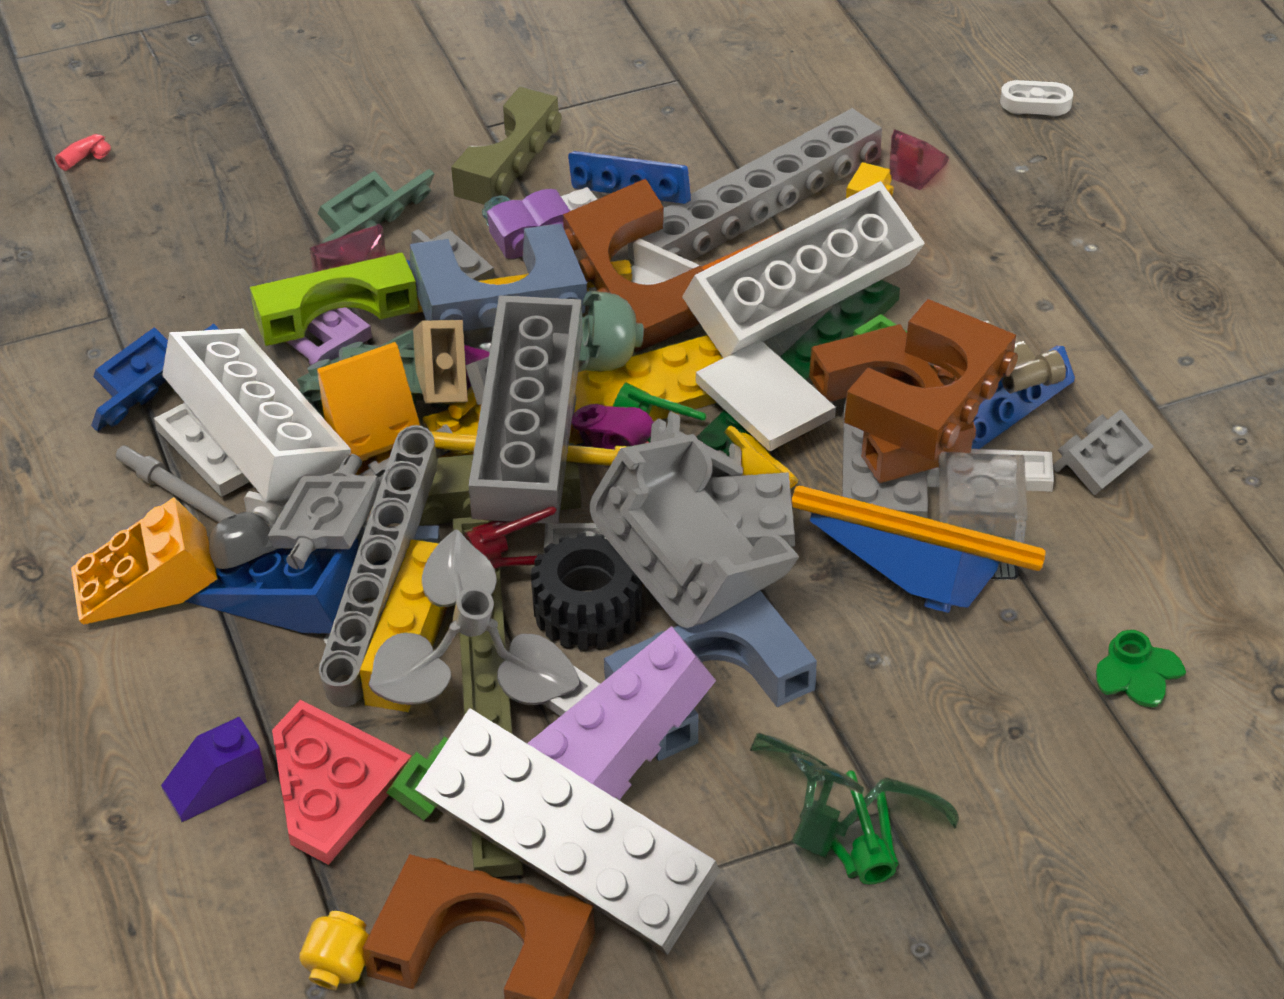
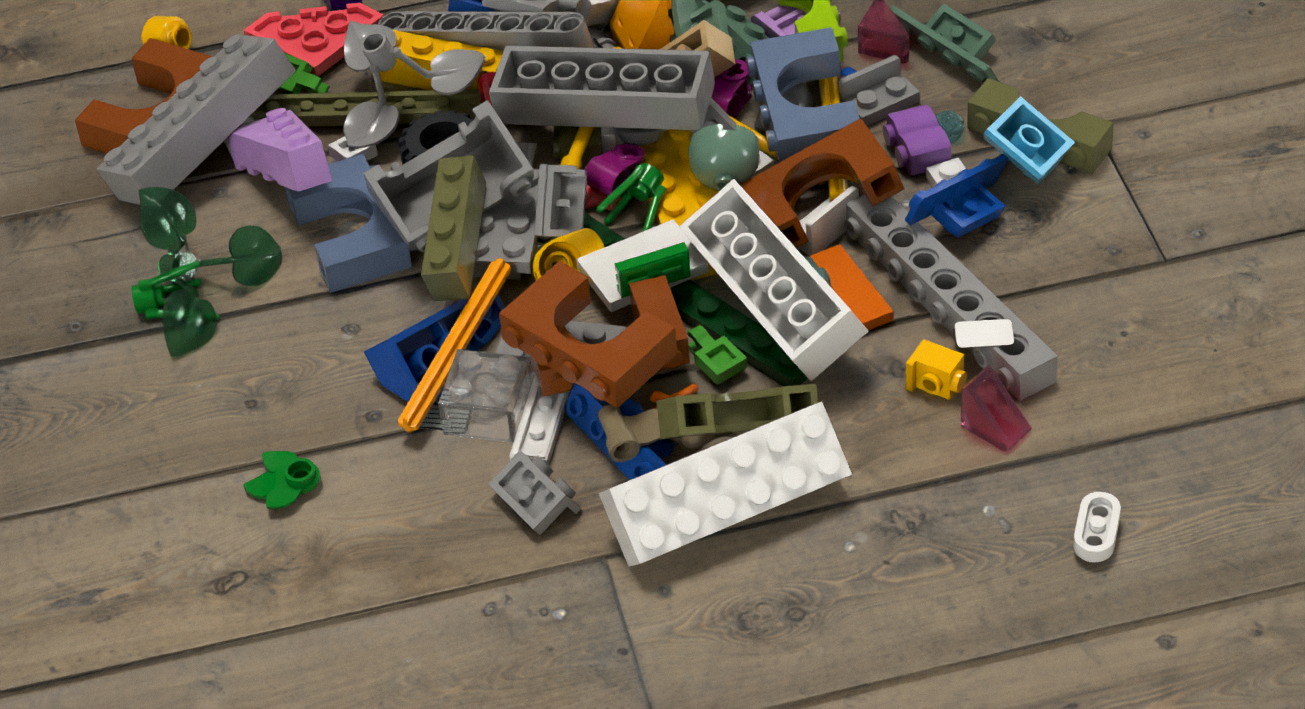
camera: 100 degrees right, 0 degrees up
none -> olive brick [421,155,486,302]
none -> white brick [599,401,852,567]
none -> green tile [614,242,691,298]
none -> olive arch [656,384,818,440]
none -> white sticker [955,319,1014,348]
none -> medium azure slope [984,96,1075,185]

